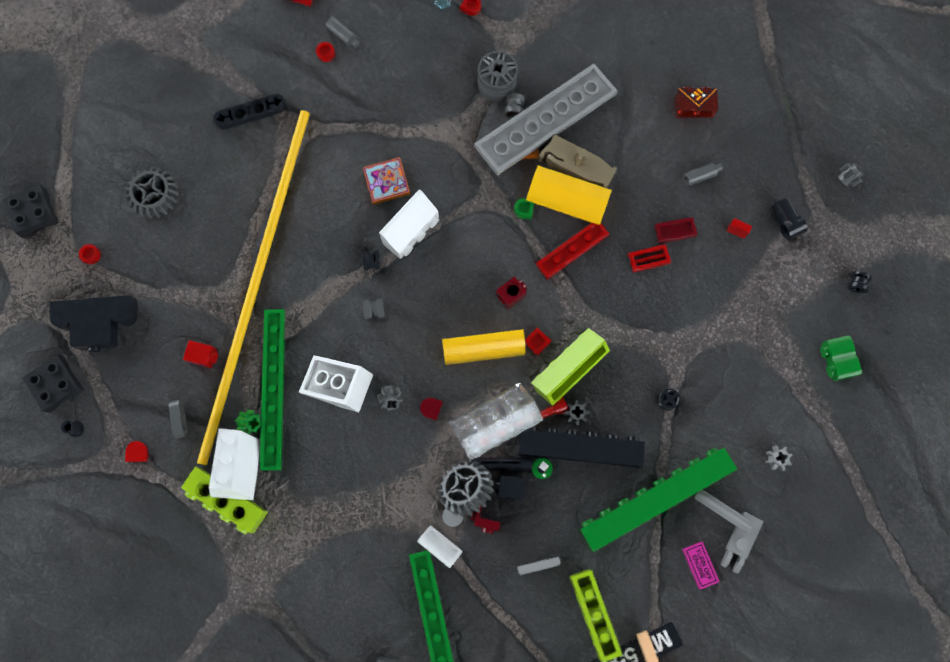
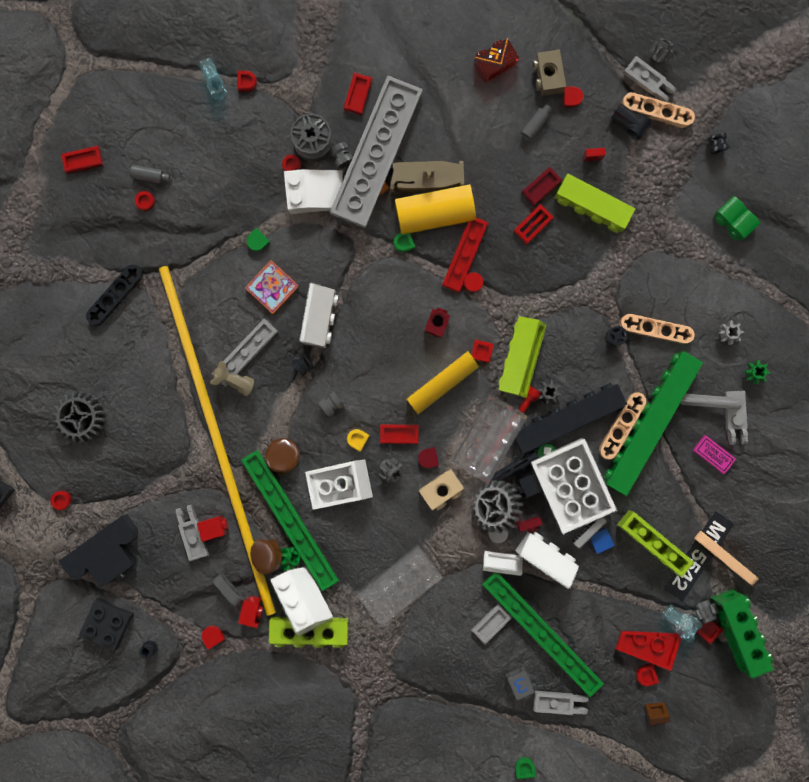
camera: 35 degrees left, 10 degrees up
none -> light grey hinge [176,504,209,561]
none -> dark tan animal [210,361,254,396]
none -> light grey tile [212,319,278,387]
none -> red brick [238,596,263,628]
none -> green tile [247,228,270,252]
none -> reddish brown piece [250,539,282,574]
none -> reddish brown piece [265,438,299,474]
none -> red tile [282,154,302,171]
none -> white slope [284,169,344,214]
none -> red tile [343,73,372,115]
none -> yellow tile [347,429,370,452]
none -> clear brick [357,545,443,627]
none -> red tile [380,424,419,444]
none -> tan brick [419,469,464,511]
none -> red tile [464,272,483,292]
none -> light grey tile [471,603,512,644]
none -> white slope [515,531,579,588]
none -> white slope [531,438,617,534]
none -> dark tan brick [533,49,566,96]
none -> lime brick [554,173,636,233]
none -> red tile [563,86,583,107]
none -> blue tile [590,528,615,554]
none -> light nougat beam [599,393,646,459]
none -> light nougat beam [619,314,694,344]
none -> light nougat beam [621,93,695,128]
none -> light grey hinge [623,56,676,102]
none -> green gear [743,360,770,384]

